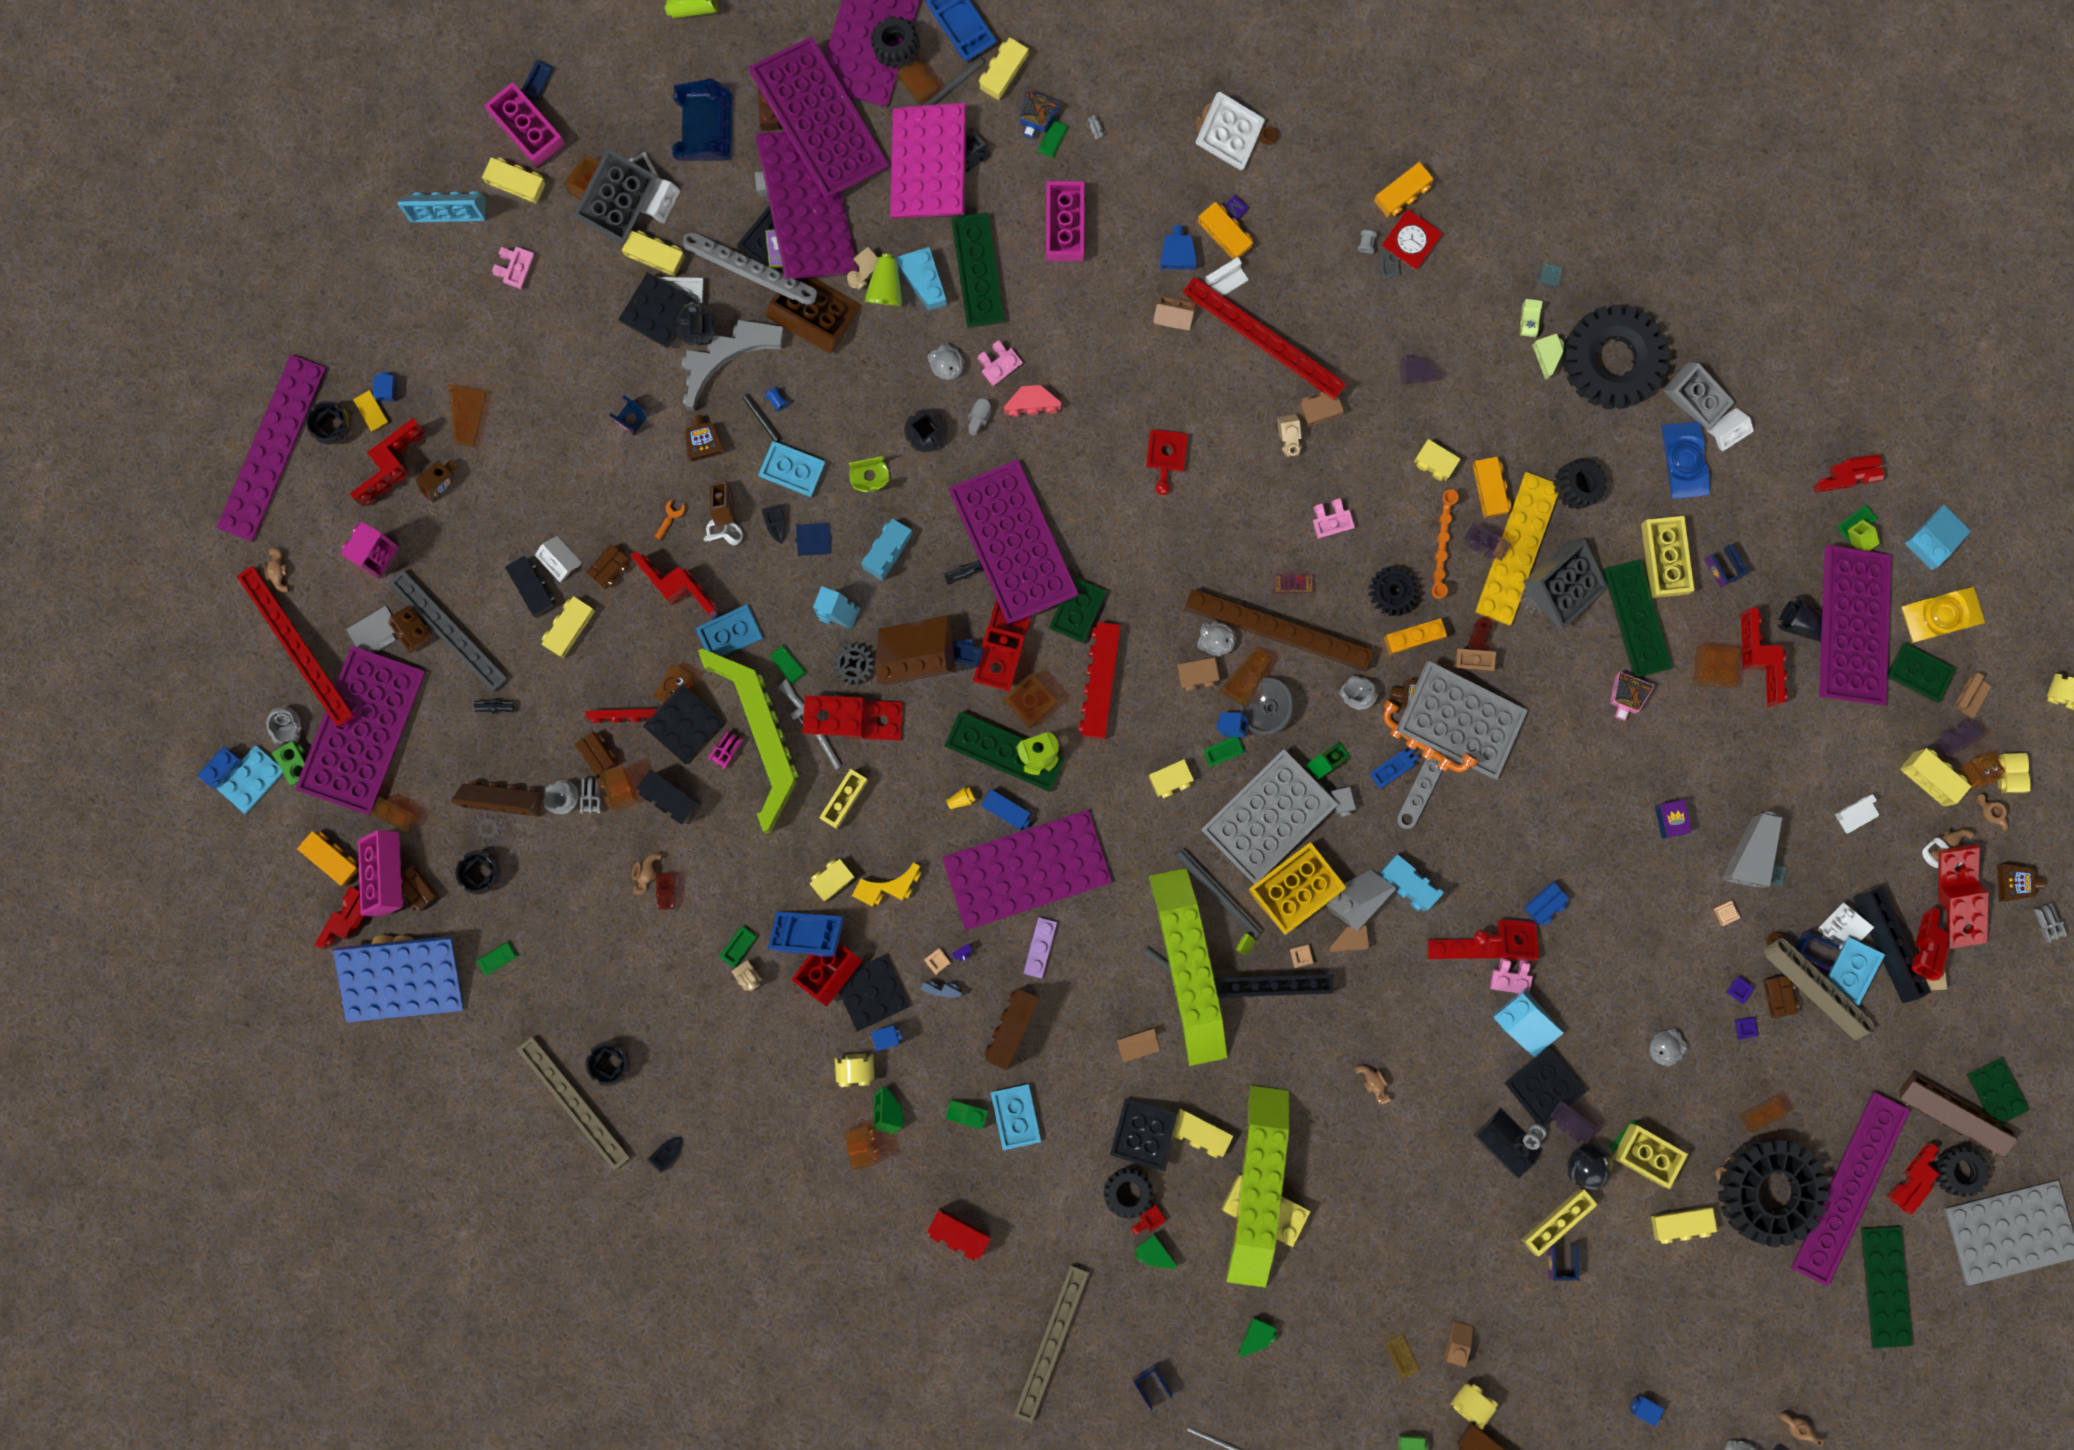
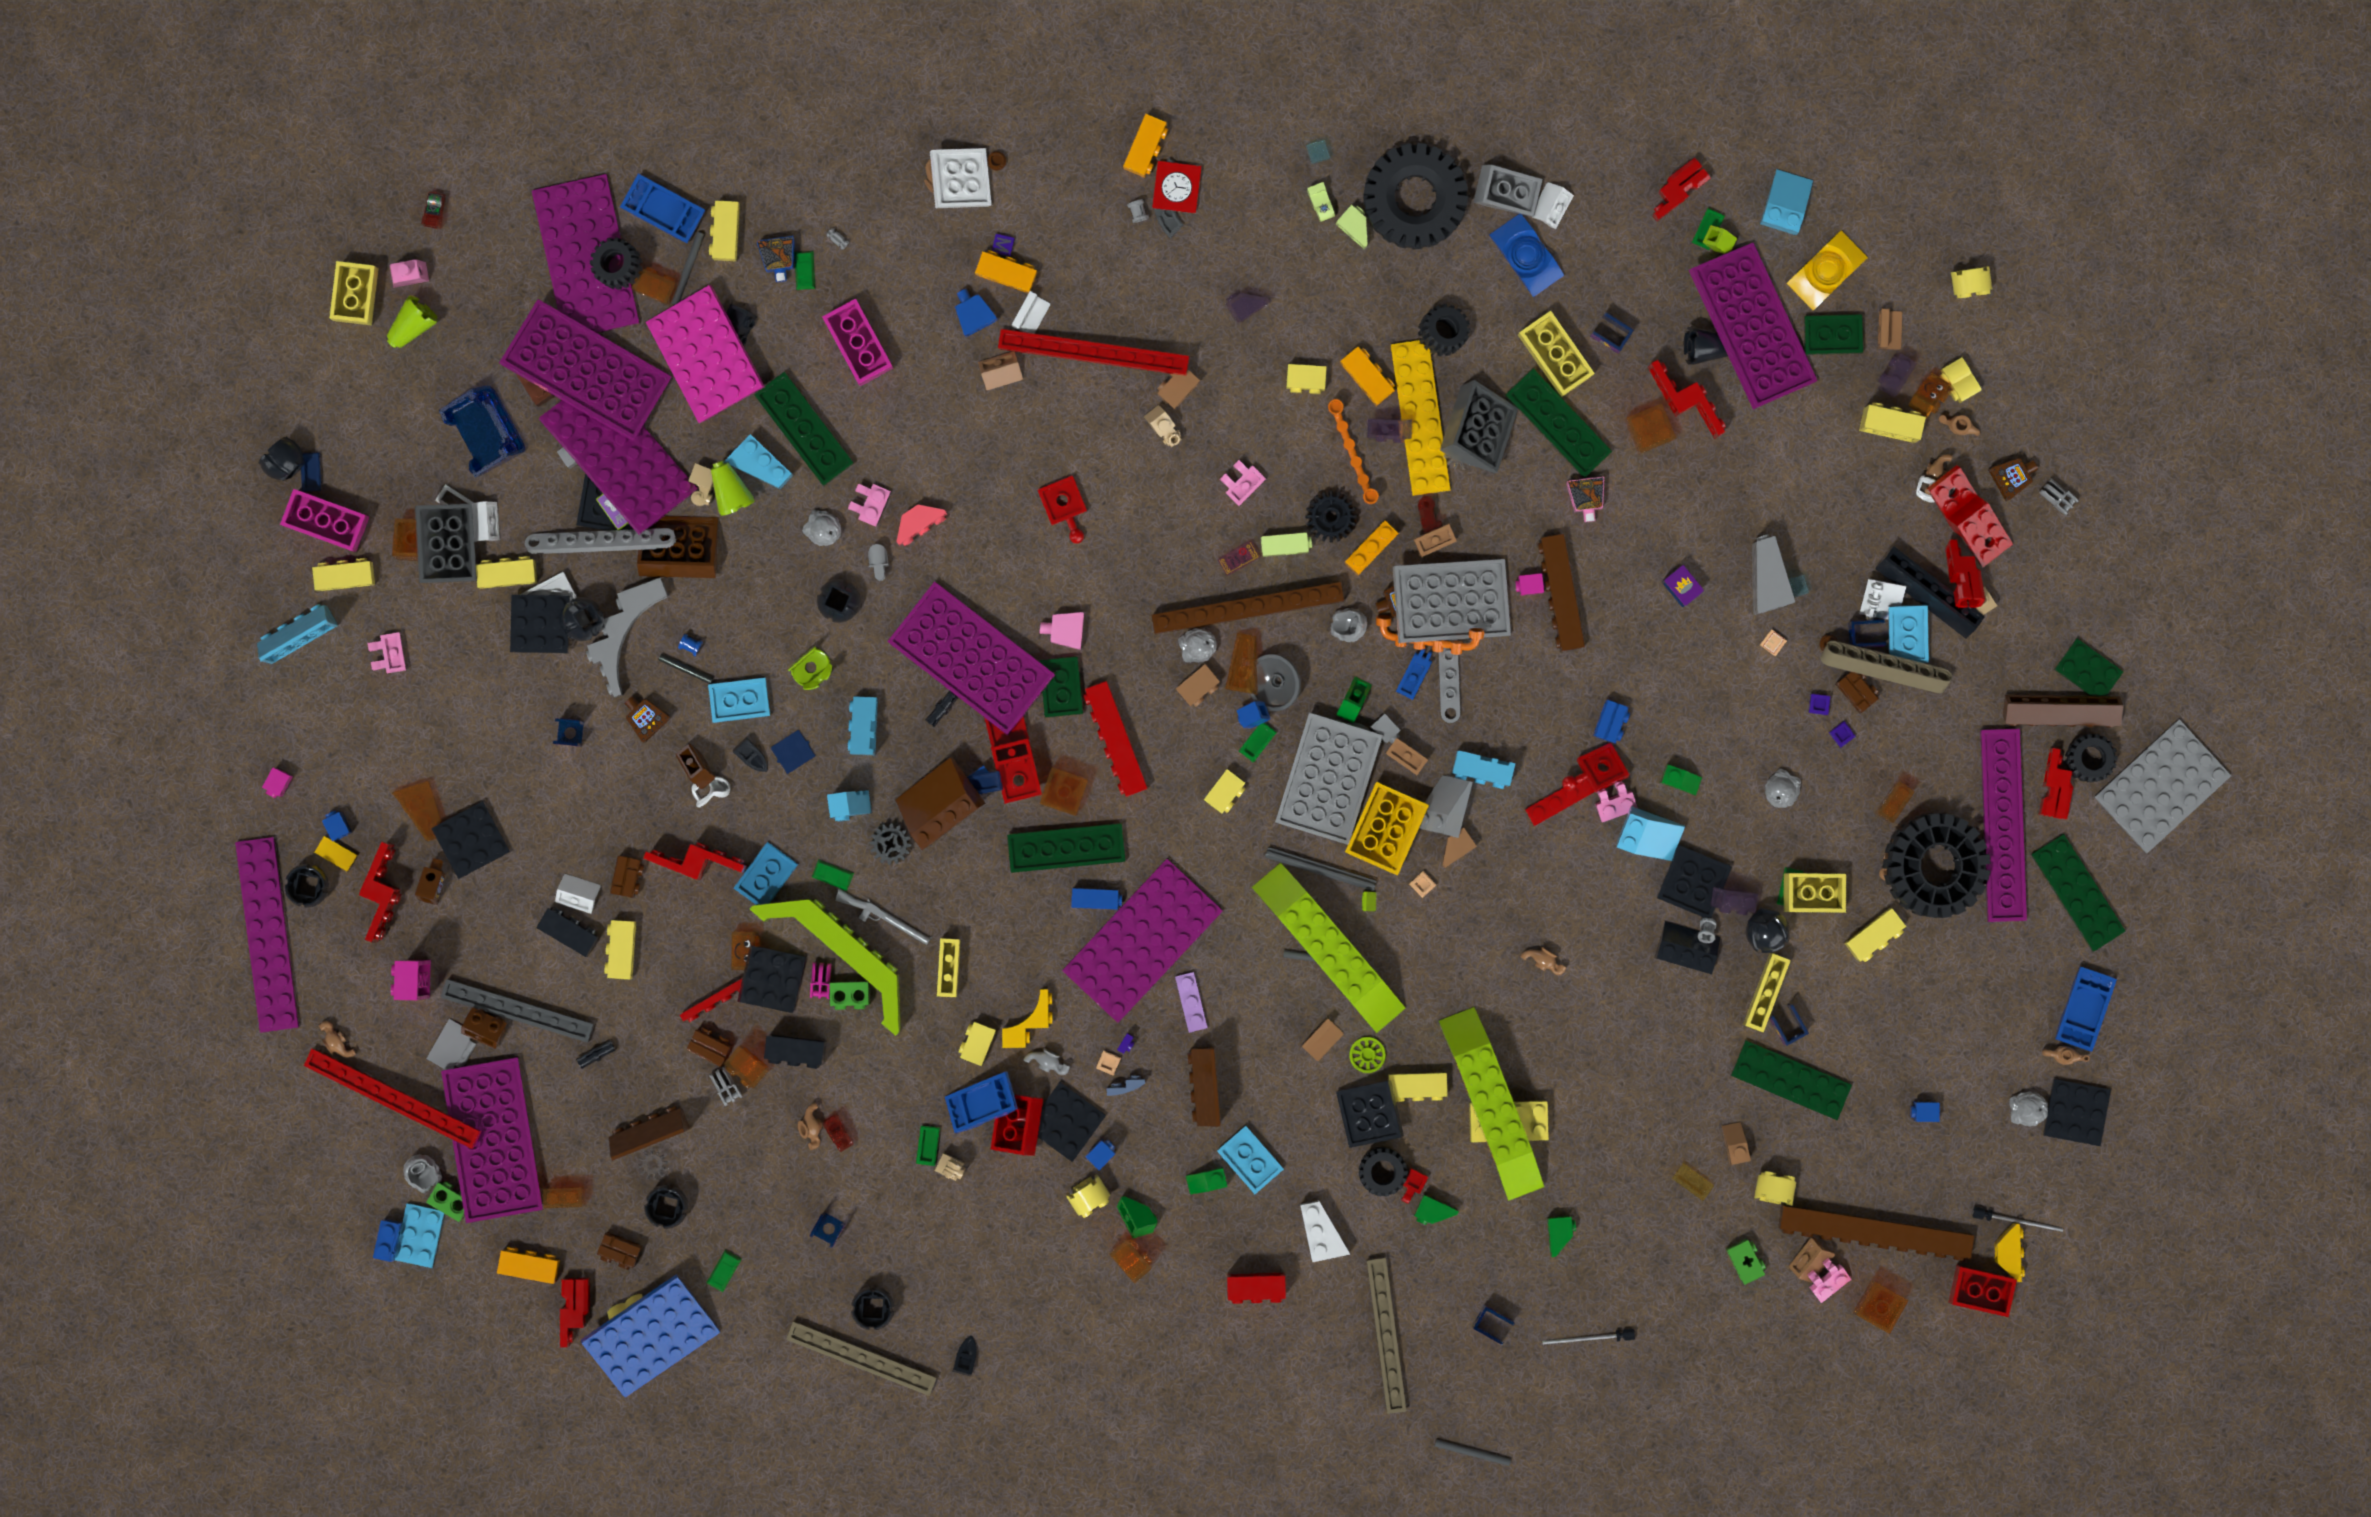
camera: 25 degrees left, 5 degrees up
dark pink brick [358,830,403,917] -> none
light grey hair [544,780,579,814] -> none
orange piece [654,500,685,540] -> none
red bracket [803,695,903,741] -> none
yellow cone [946,787,976,810] -> none
lime piece [1016,732,1059,775] -> none
black brick [1214,974,1334,998] -> none
white panel [1835,794,1879,833] -> none
none -> black piece [258,436,306,481]
none -> dark pink brick [262,767,293,798]
none -> black plate [431,801,510,879]
none -> clear blue piece [810,1212,846,1248]
none -> bright green brick [830,982,870,1010]
none -> light grey piece [1024,1048,1070,1075]
none -> bright pink torso [1040,612,1084,650]
none -> yellowish green brick [1261,533,1312,557]
none -> white wedge [1300,1200,1350,1262]
none -> lime wheel [1349,1037,1386,1073]
none -> medium nougat panel [1386,738,1428,775]
none -> dark pink brick [1515,573,1544,596]
none -> reddish brown brick [1537,534,1585,652]
none -> green slope [1660,765,1702,796]
none -> dark green plate [1730,1040,1852,1121]
none -> blue slope [2055,967,2117,1052]

